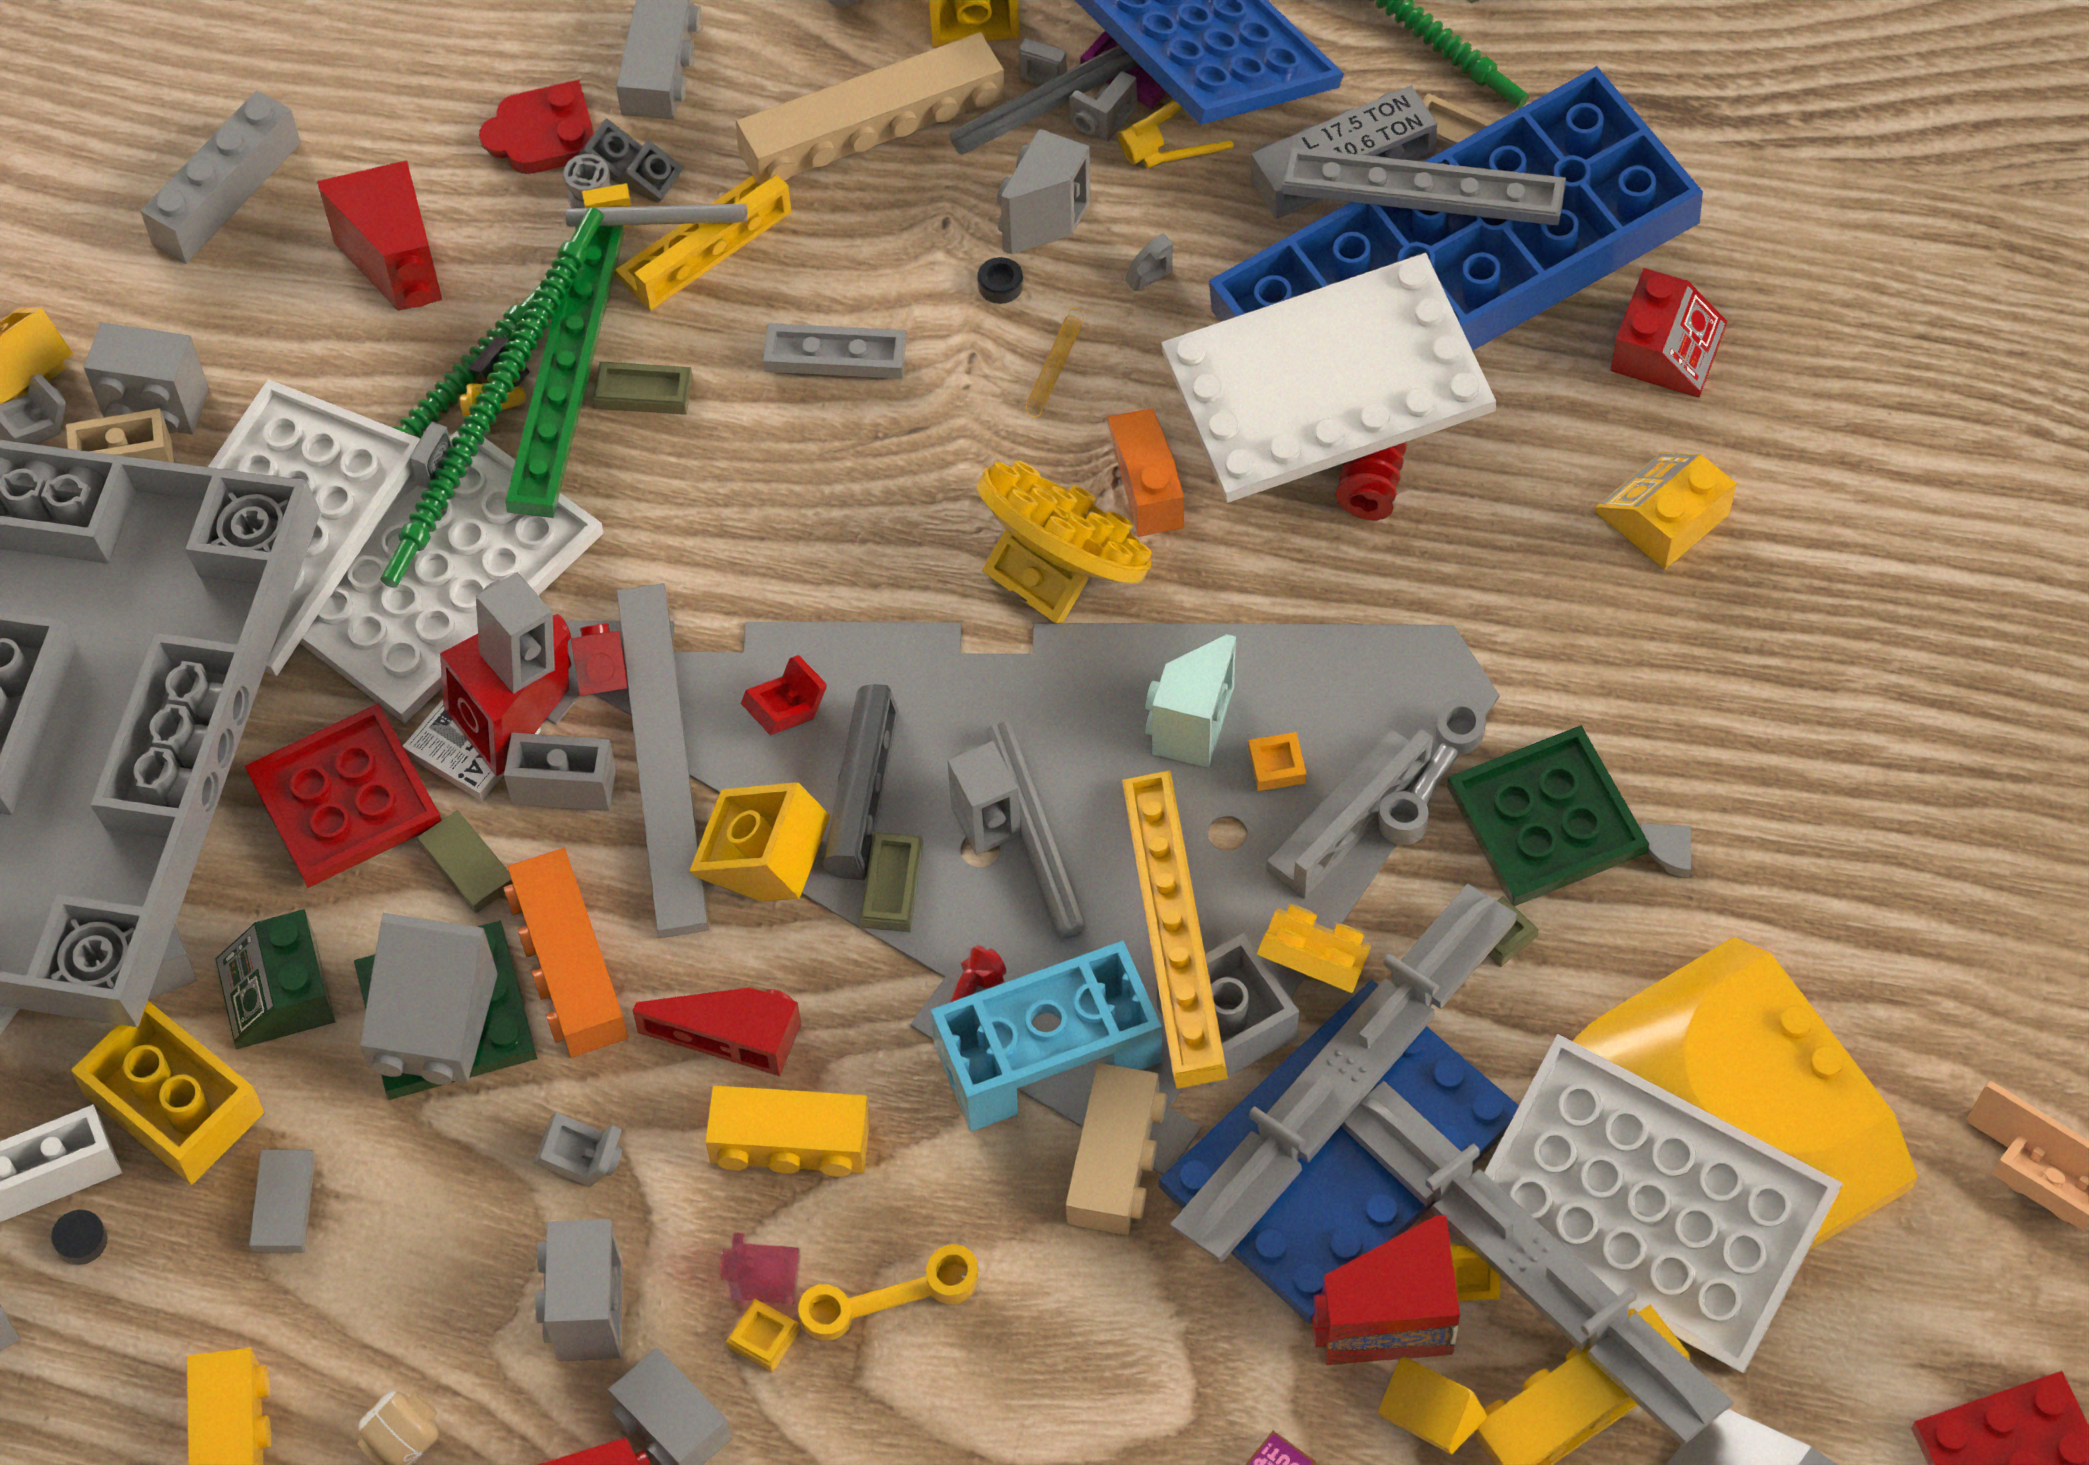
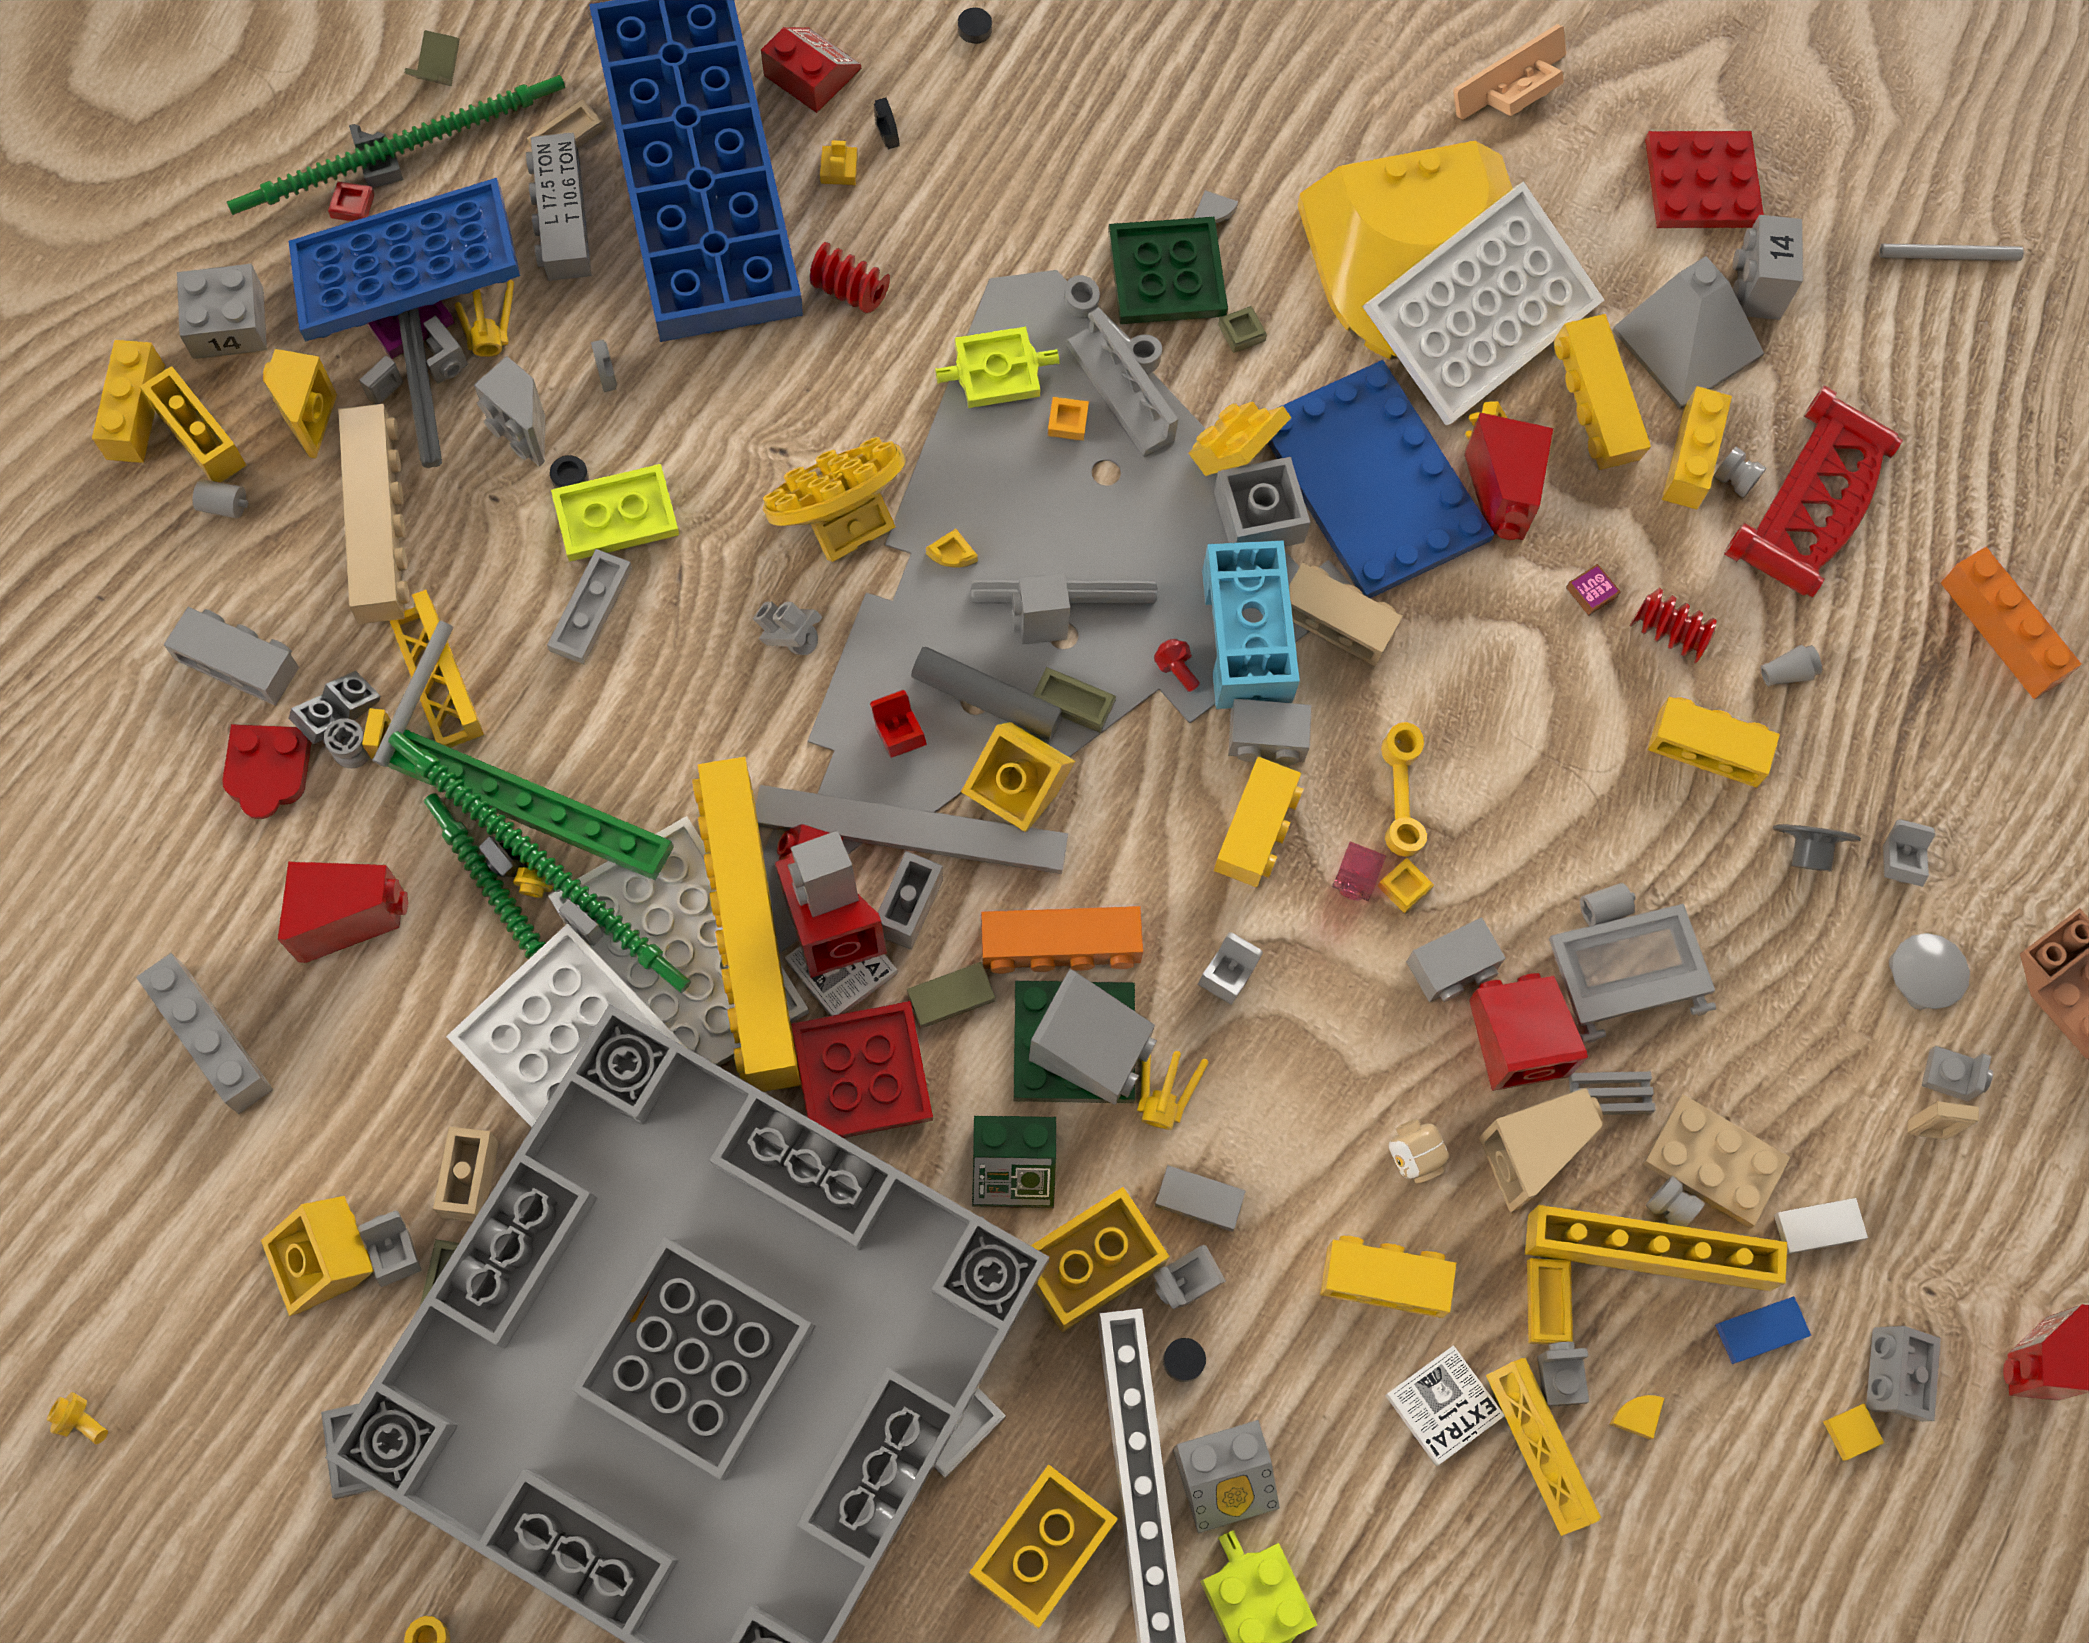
camera: 80 degrees left, 10 degrees up
light grey brick [83,322,209,435] -> none
light grey brick [535,1219,623,1361] -> none
olive tile [593,361,693,415] -> none
red slope [632,987,801,1076] -> none
yellow piece [1026,308,1084,417] -> none
orange slope [1107,408,1184,537] -> none
yellow tile [1122,770,1228,1089] -> none
light aqua slope [1145,634,1236,768] -> none
white plate [1161,253,1496,503] -> none
light grey piece [1170,883,1517,1261] -> none
light grey tile [1282,147,1566,225] -> none
light grey piece [1341,1081,1733,1445] -> none
yellow slope [1378,1356,1487,1455] -> none
yellow slope [1595,452,1737,570] -> none
none -> neon yellow plate [551,464,680,562]
none -> yellow brick [692,756,801,1092]
none -> light grey hips [753,602,822,655]
none -> yellow tile [820,140,858,185]
none -> black tile [874,97,900,150]
none -> yellow tile [926,528,978,568]
none -> neon yellow plate [935,326,1060,408]
none -> black tile [958,7,992,44]
none -> yellow plant [1137,1050,1209,1130]
none -> light grey bracket [1153,1245,1226,1309]
none -> light grey brick [1228,699,1311,765]

